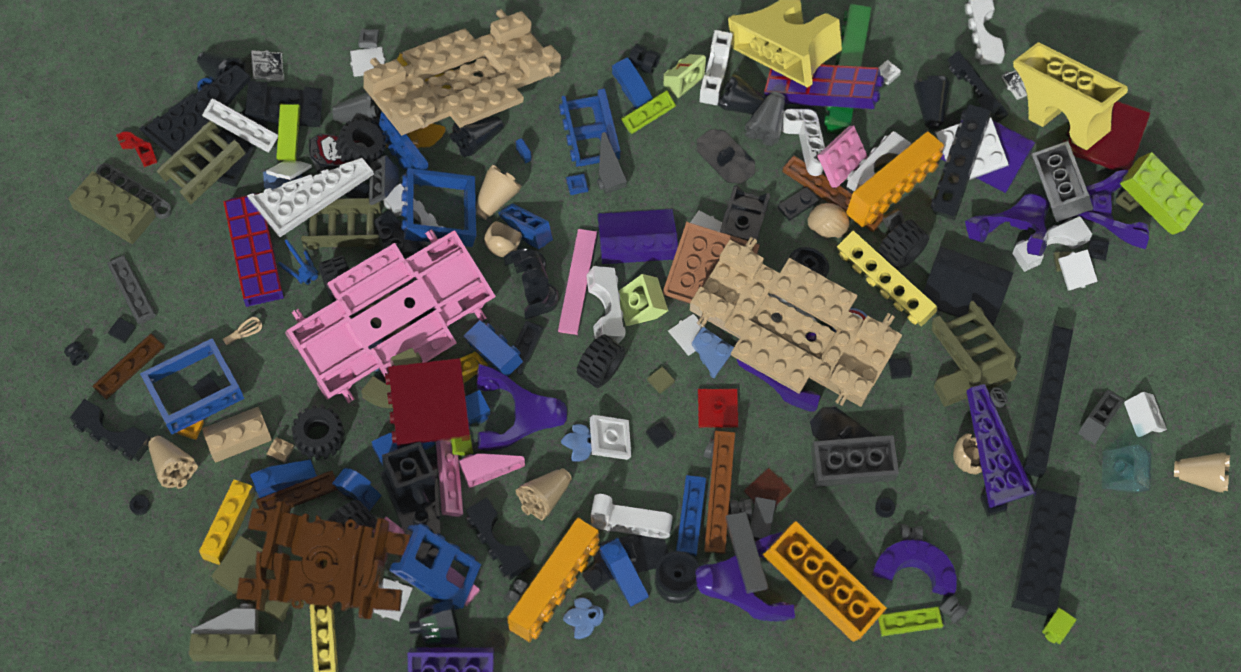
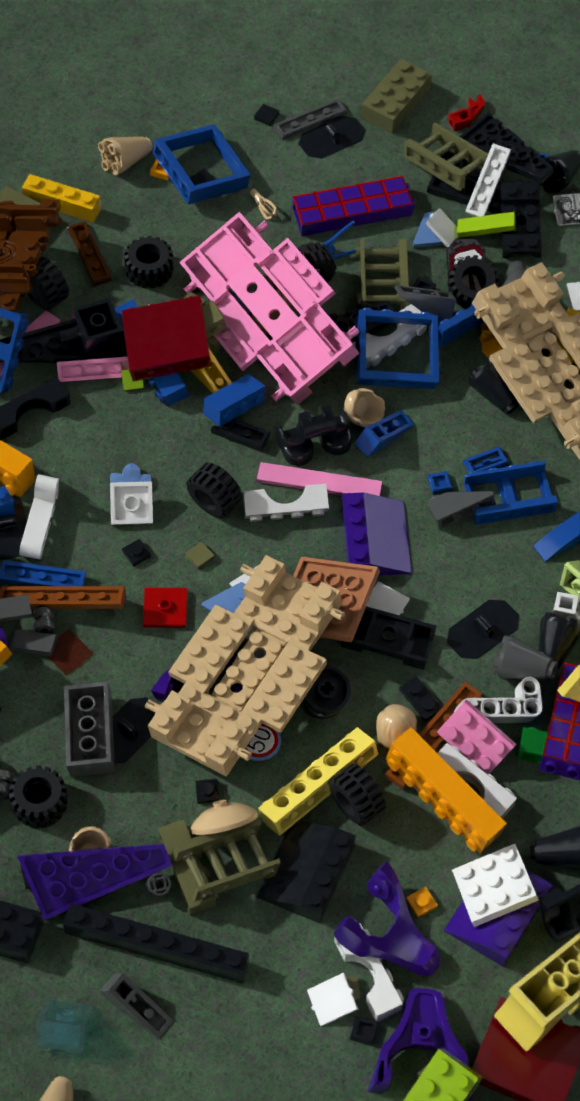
camera: 90 degrees right, 5 degrees down
black wheel [64,341,89,366] -> none
black arch [70,399,151,462] -> none
reddish brown tile [92,334,165,400] -> none
dark grey beam [96,163,172,219] -> none
black tile [129,495,151,515] -> none
tan slope [202,407,272,463] -> none
white wing [247,158,374,237] -> none
blue slope [250,460,317,498] -> none
tan tile [267,437,294,464] -> none
blue brick [332,468,382,511] -> none
bright pink slope [459,454,525,488] -> none
tan cone [475,165,522,220] -> none
dark purple animal [477,364,567,451] -> none
blue tile [516,138,531,163] -> none
tan cone [516,468,572,520] -> none
yellowish green slope [618,274,668,326] -> none
lime tile [621,90,676,134] -> none
black plate [875,498,895,518] -> none
dark grey tile [882,208,905,233] -> none
black brick [931,104,991,220] -> none
flat silver brick [1032,141,1093,222] -> none
white panel [1124,392,1167,437] -> none
none -> black tyre [9,766,68,828]
none -> tan dish [191,800,258,835]
none -> black shield [298,116,365,158]
none -> light orange plate [406,887,438,918]
none -> blue tile [463,446,509,472]

